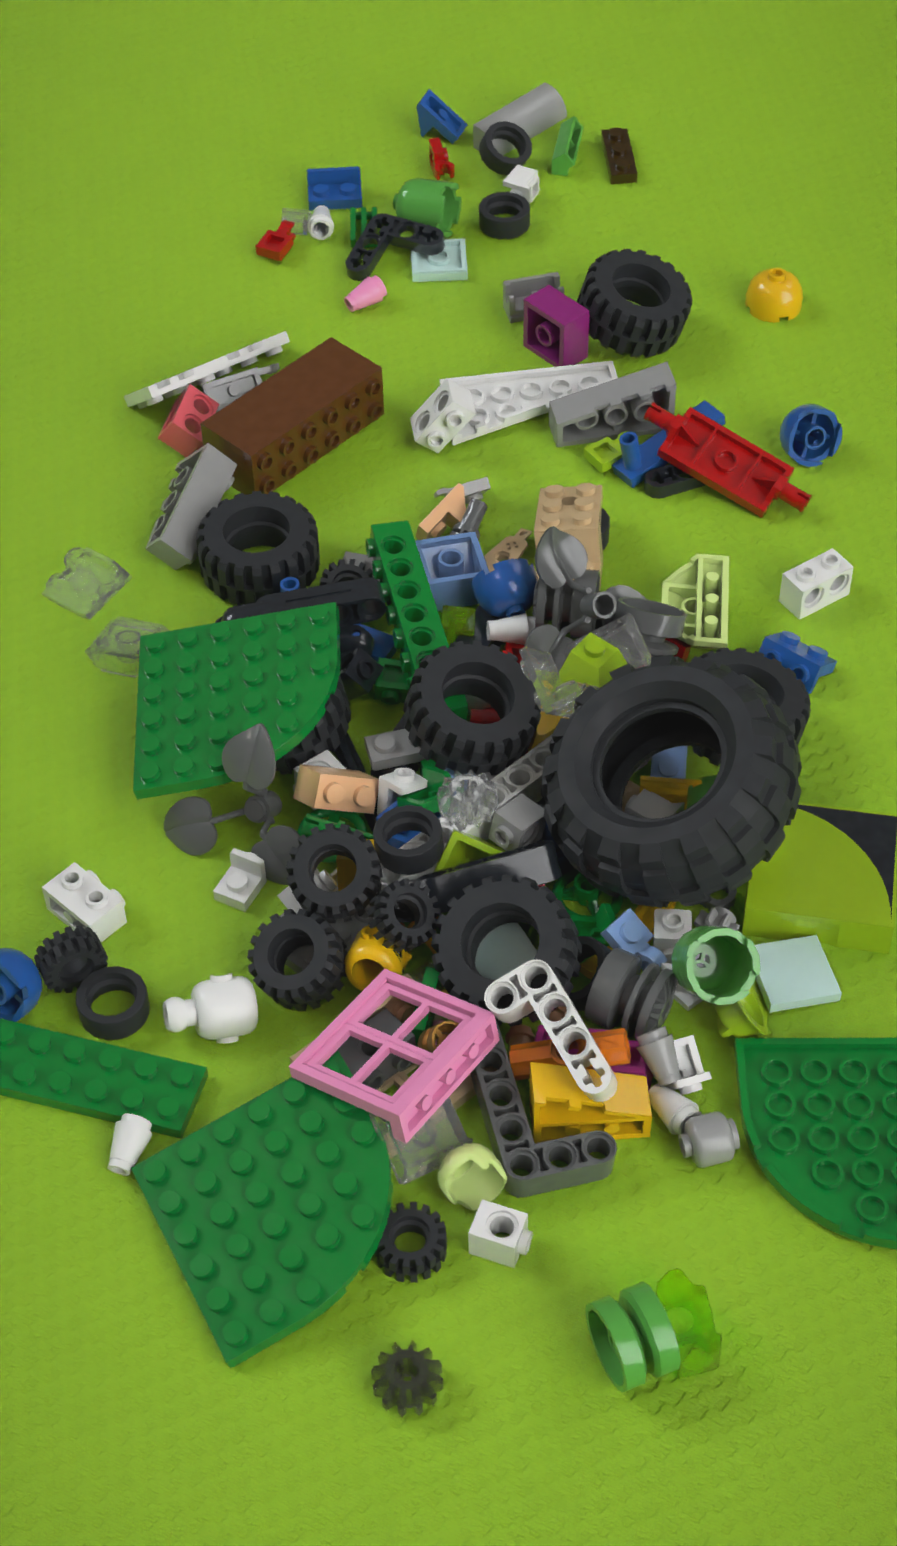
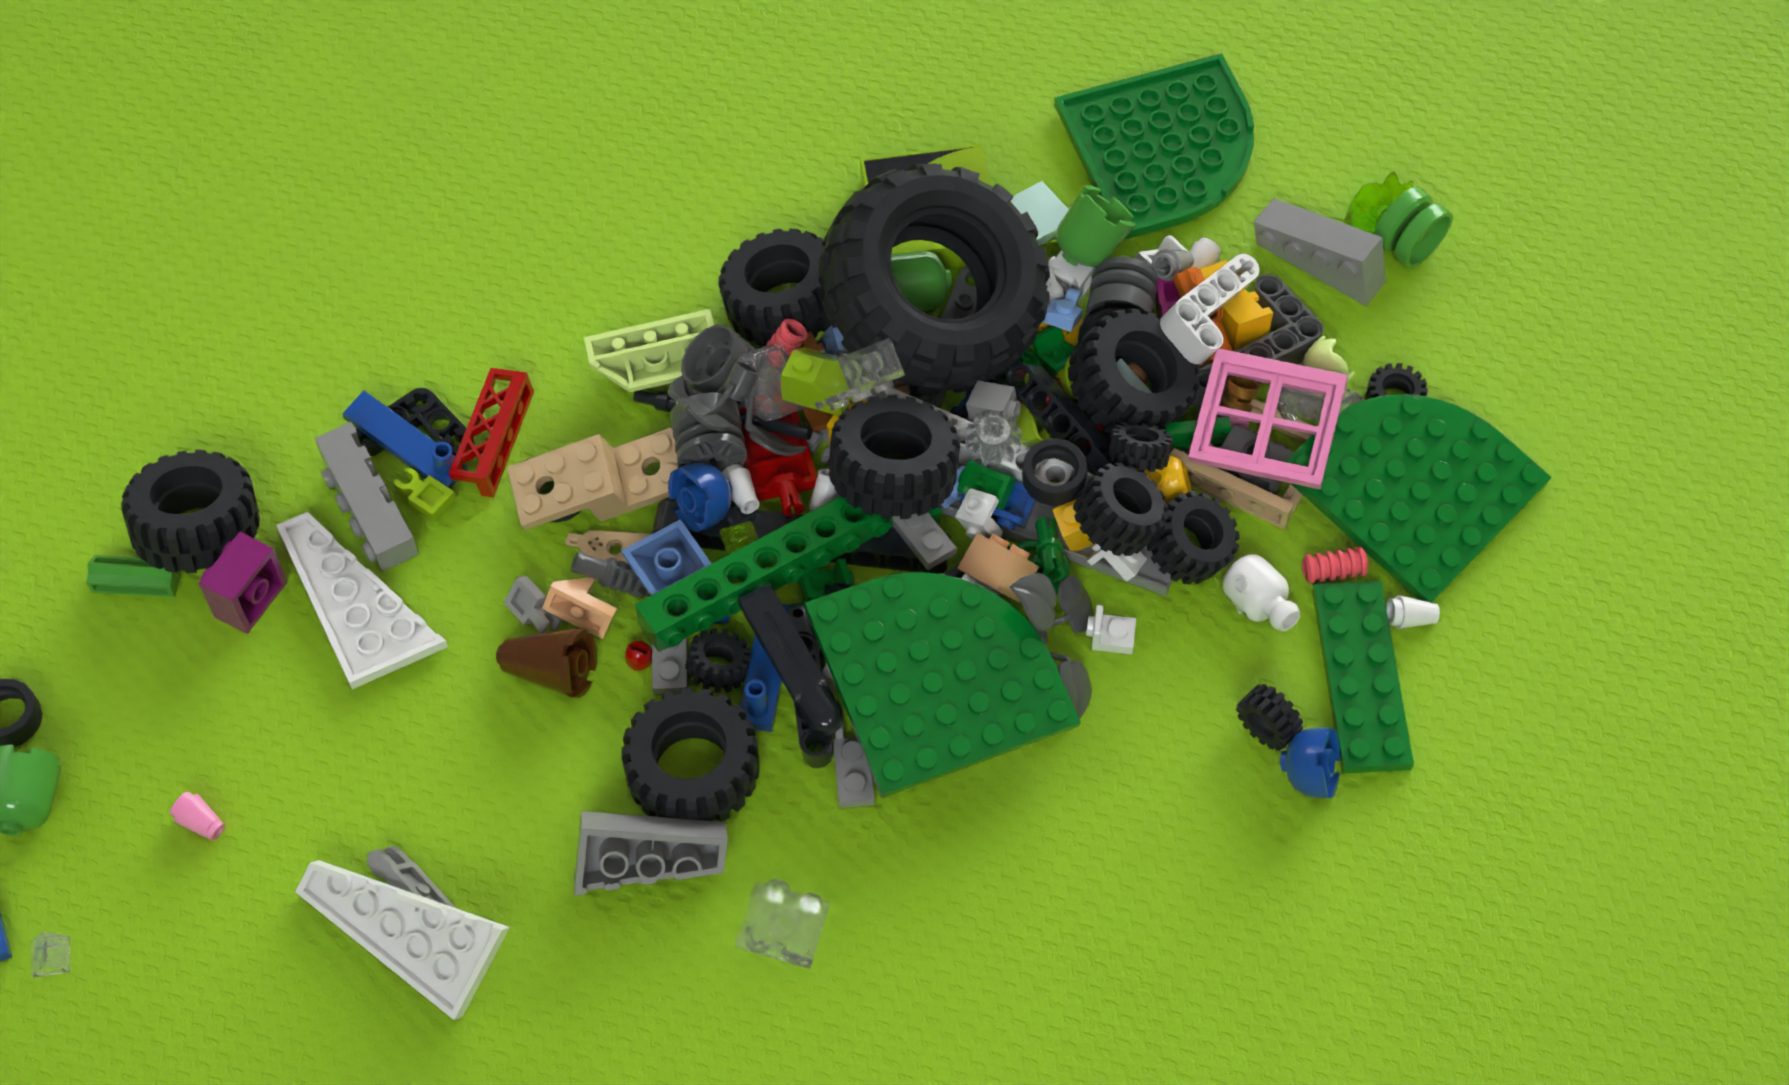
camera: 110 degrees left, 10 degrees up
white brick [42,862,127,943] -> none
black tyre [76,966,149,1040] -> none
clear slope [85,616,170,678] -> none
coral brick [158,384,219,457] -> none
reddish brown brick [200,337,384,495] -> none
red plate [256,220,296,261] -> none
white cone [307,205,334,240] -> none
black beam [345,213,445,281] -> none
green tile [350,207,378,248] -> none
clear smoke gear [371,1340,443,1417] -> none
white brick [410,378,476,453] -> none
light aqua tile [411,238,468,282] -> none
white brick [468,1199,533,1268] -> none
light grey hinge [503,272,564,323] -> none
red plate [644,402,812,518] -> none
light grey head [678,1111,740,1168] -> none
yellow cylinder [745,268,803,323] -> none
blue bracket [759,631,837,694] -> none
blue cylinder [779,404,843,467] -> none
white brick [779,548,854,620] -> none
none -> red fence [449,368,534,498]
none -> reddish brown cone [496,628,597,698]
none -> light grey wedge [1254,198,1386,306]
none -> coral piece [1302,546,1368,584]

